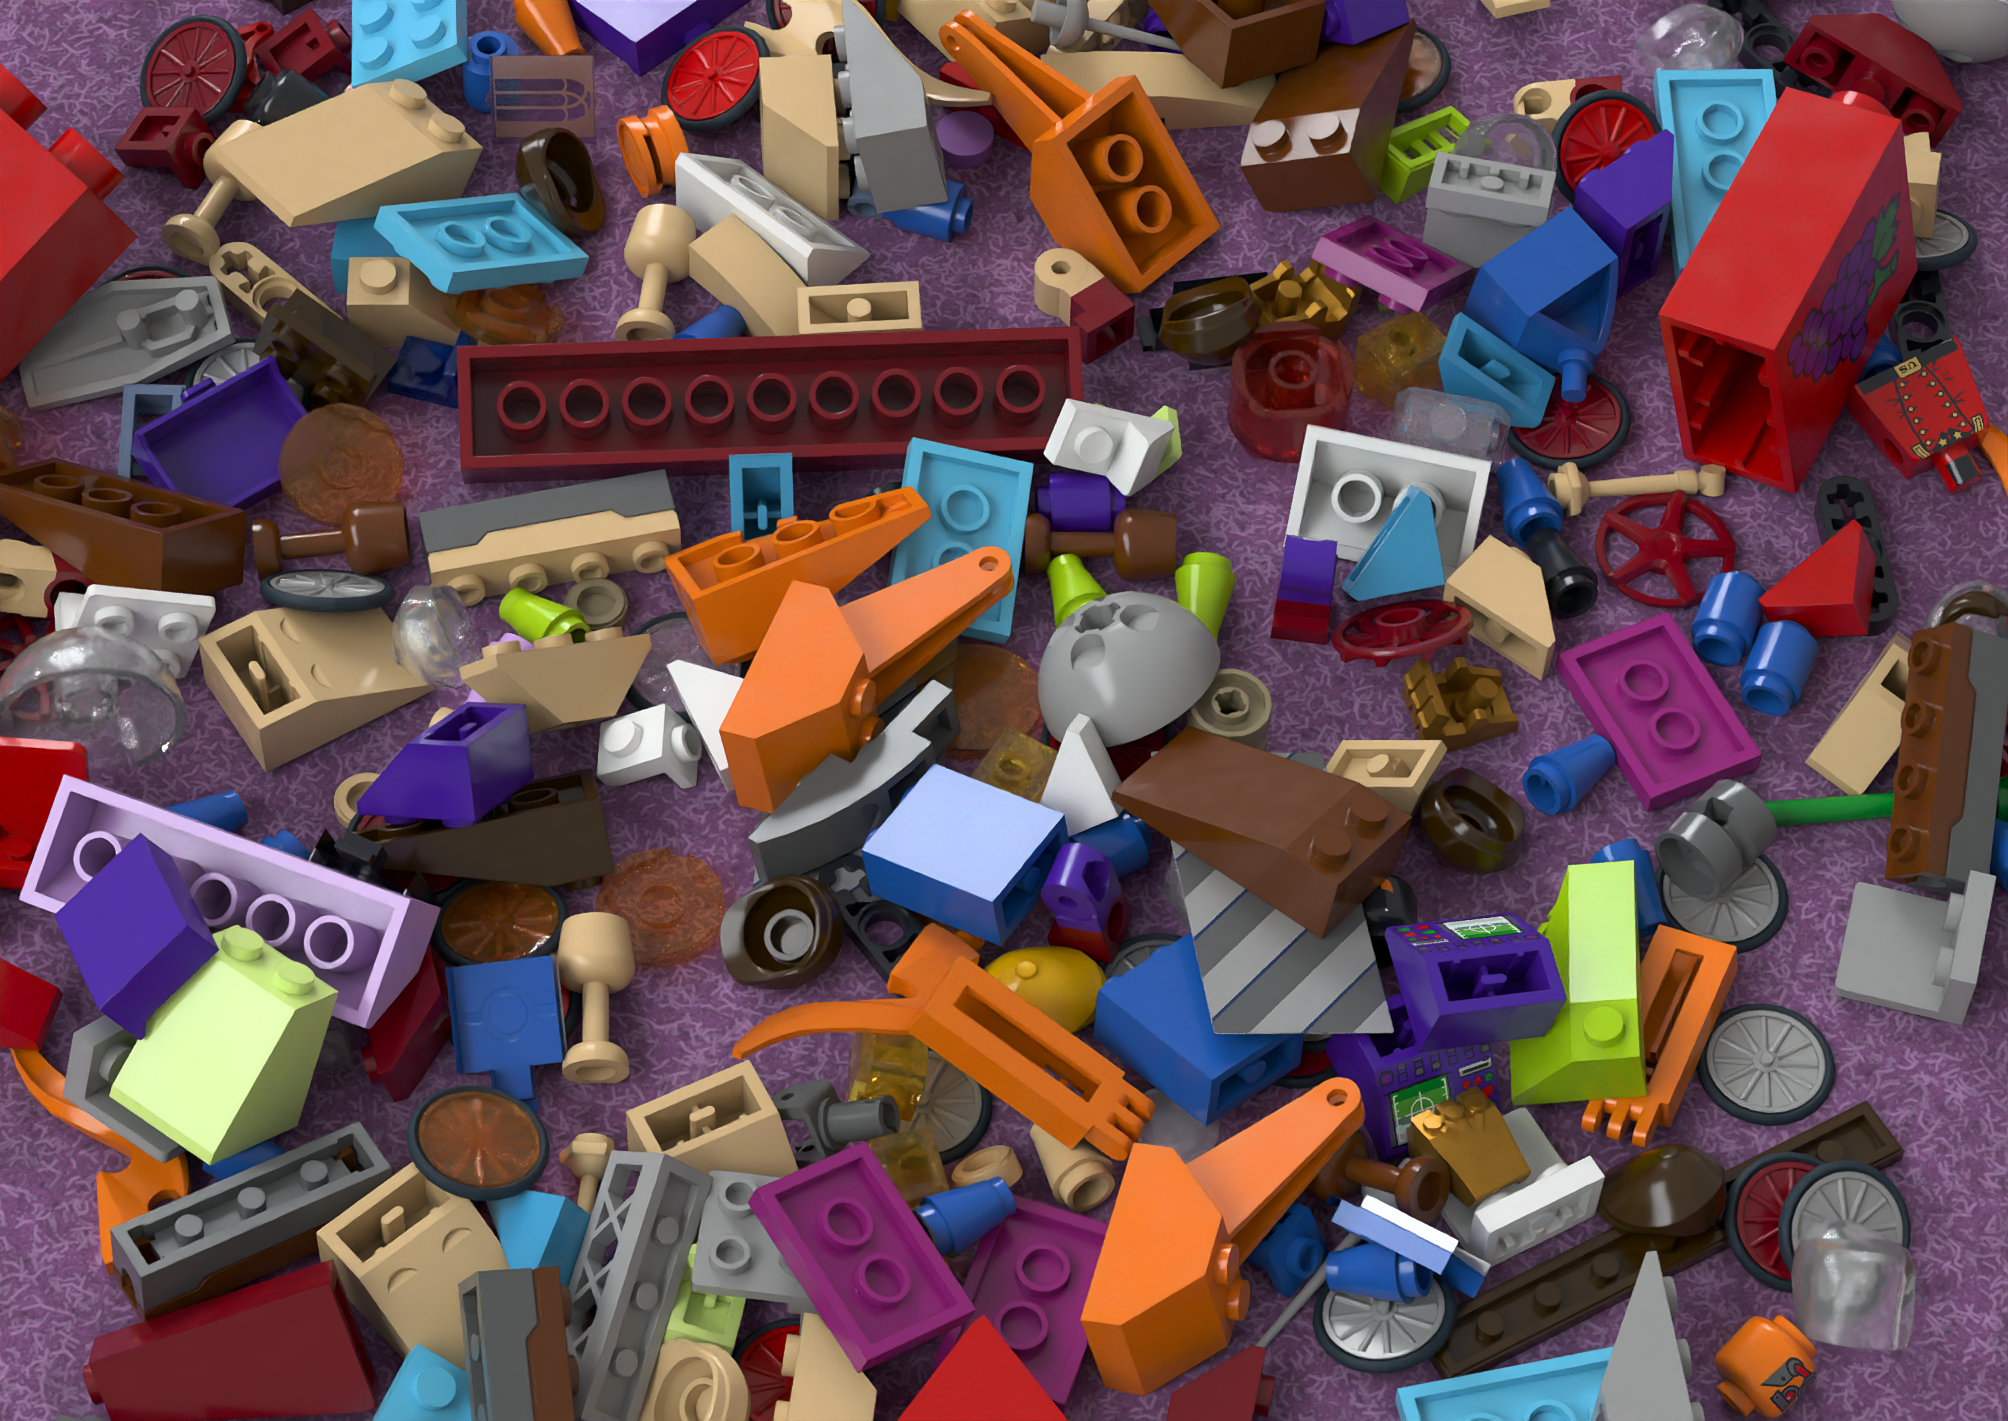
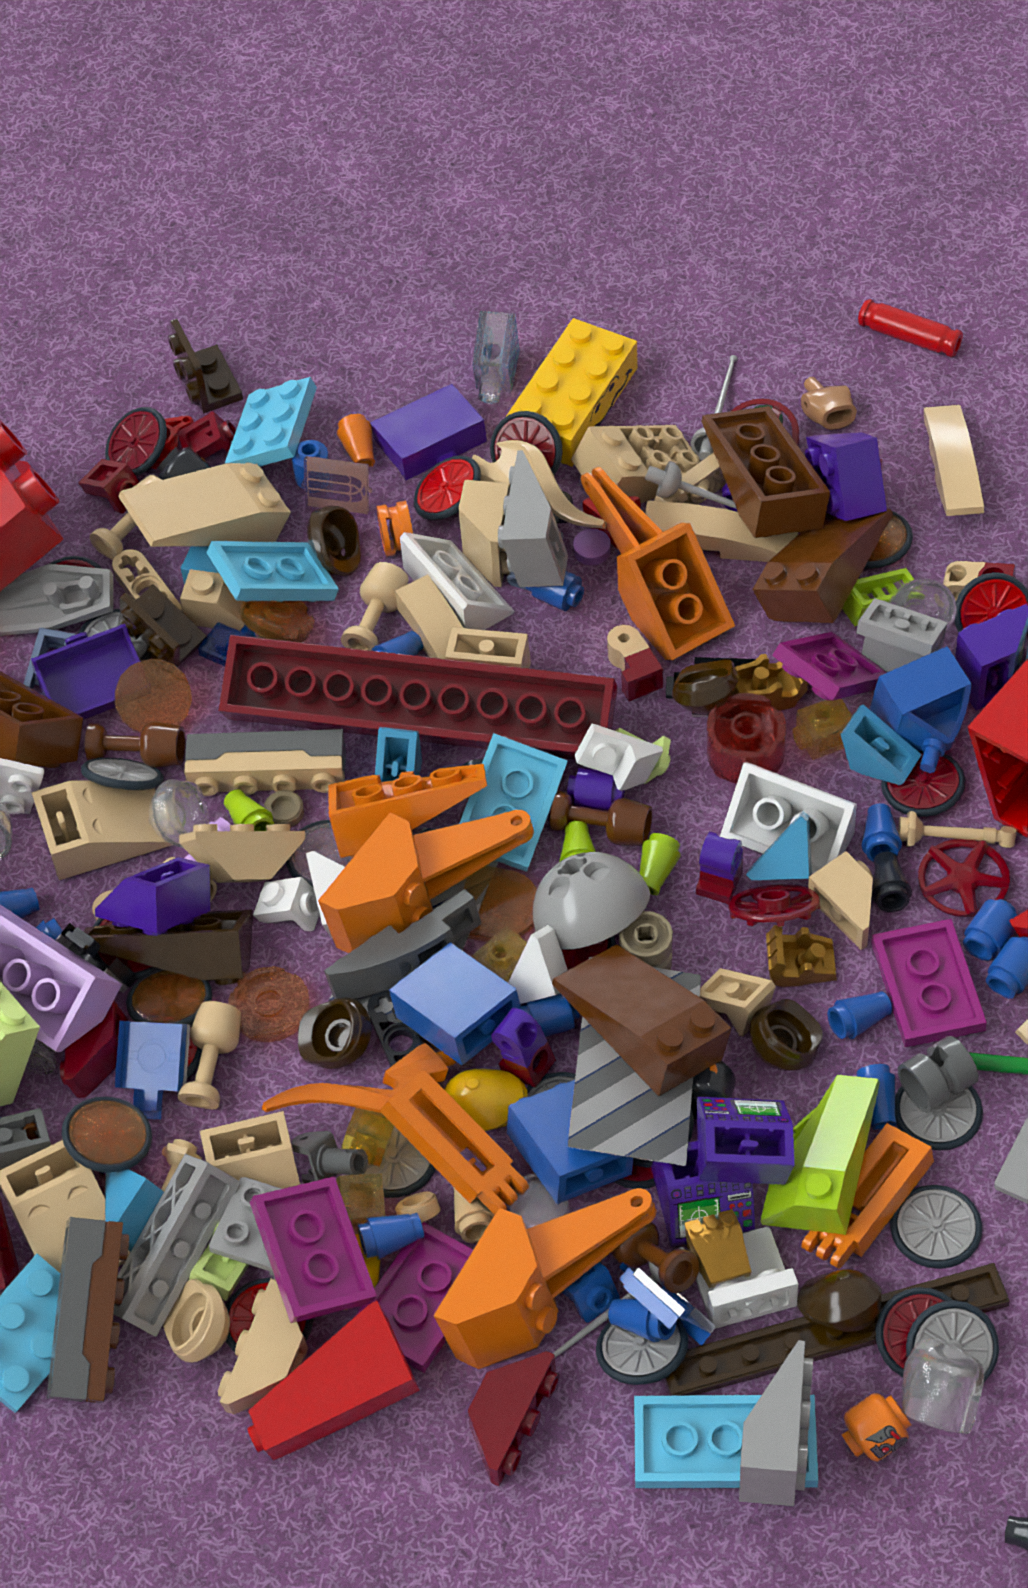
camera: 20 degrees right, 0 degrees up
clear torso [1388,386,1512,474] -> none

